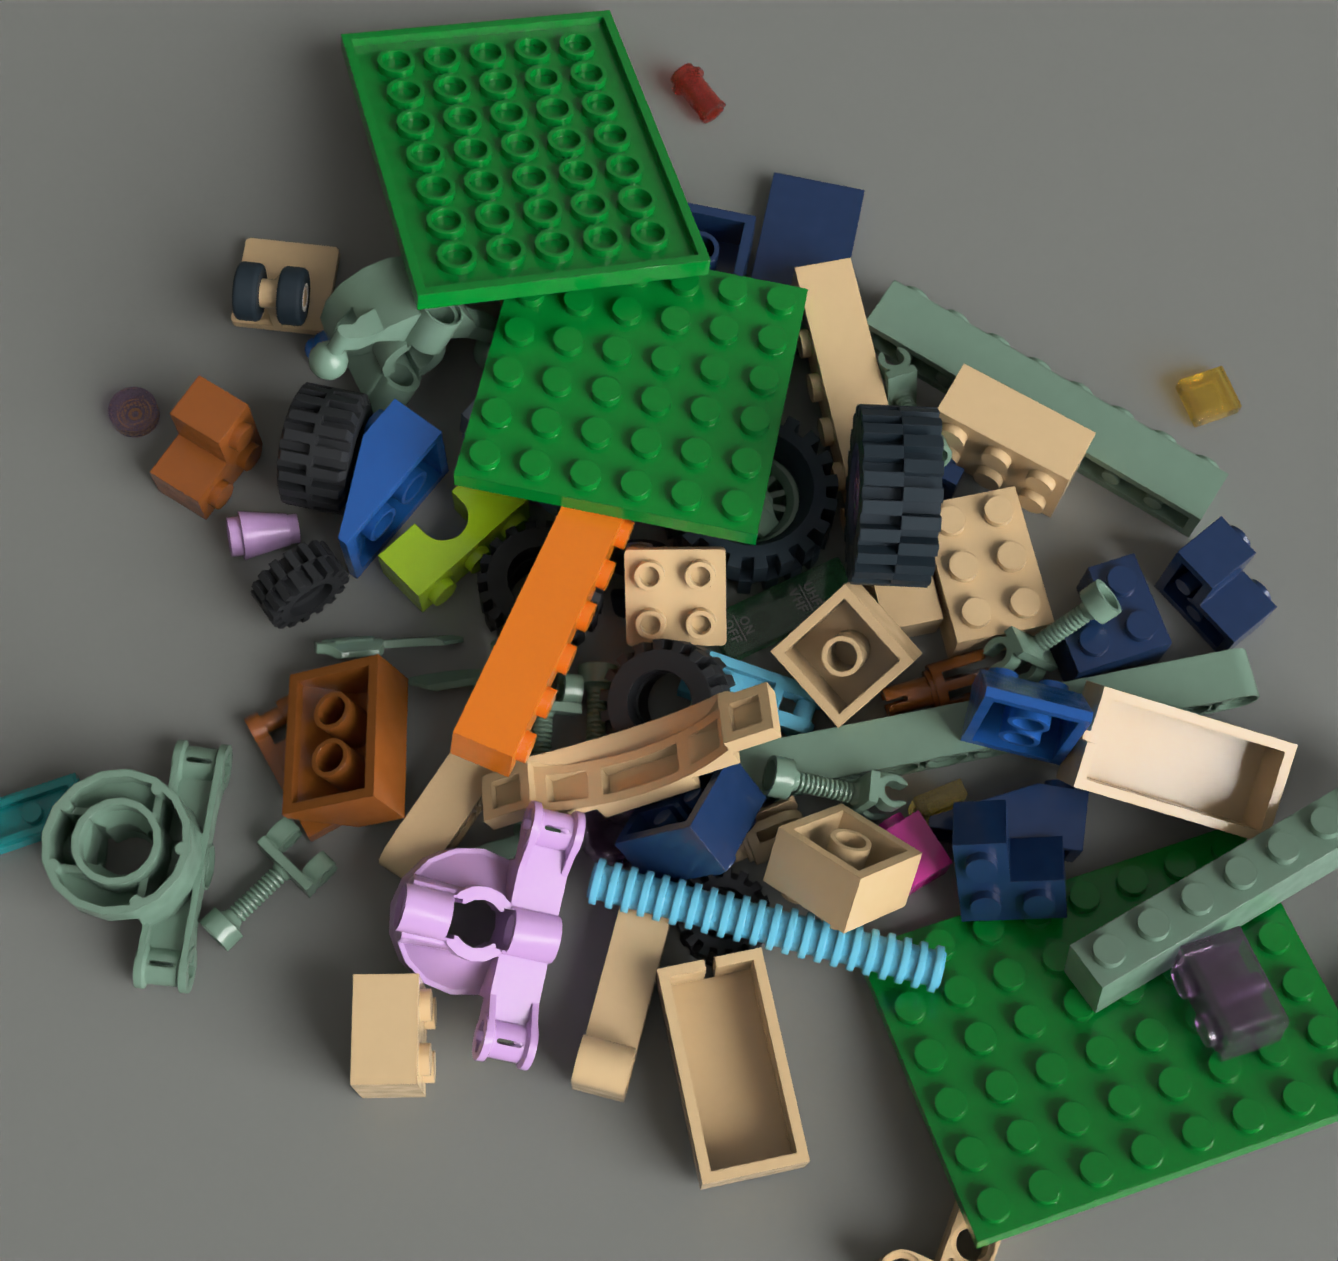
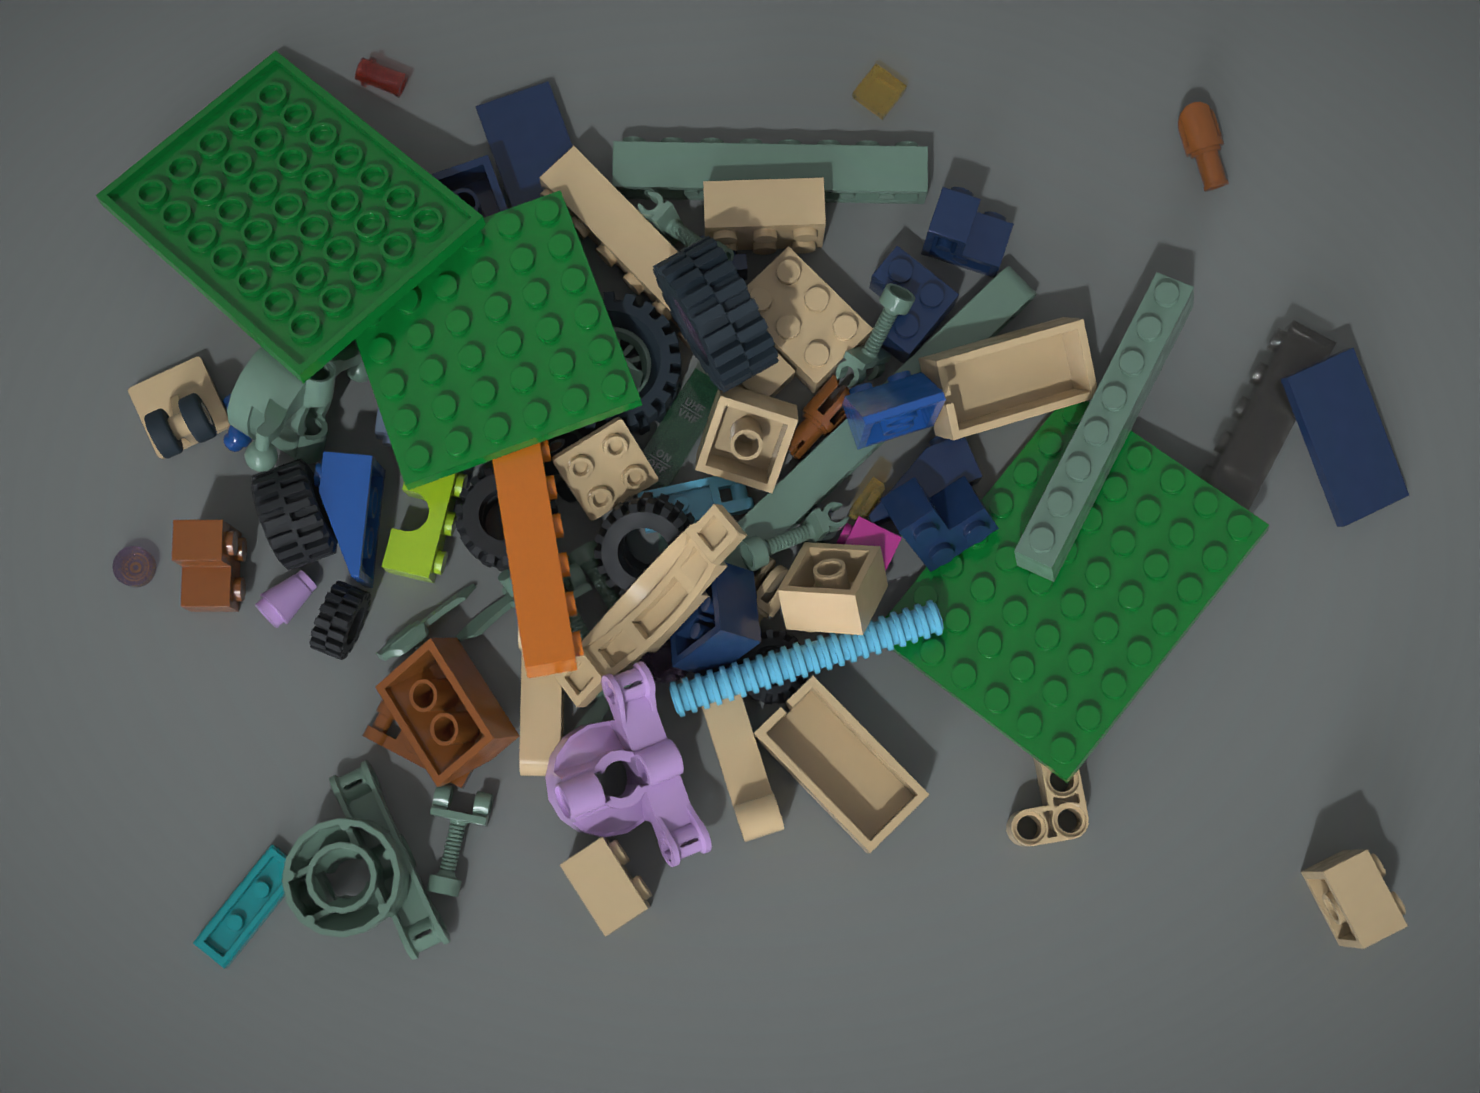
camera: 30 degrees left, 10 degrees up
clear purple brick [1171,926,1290,1062] -> none

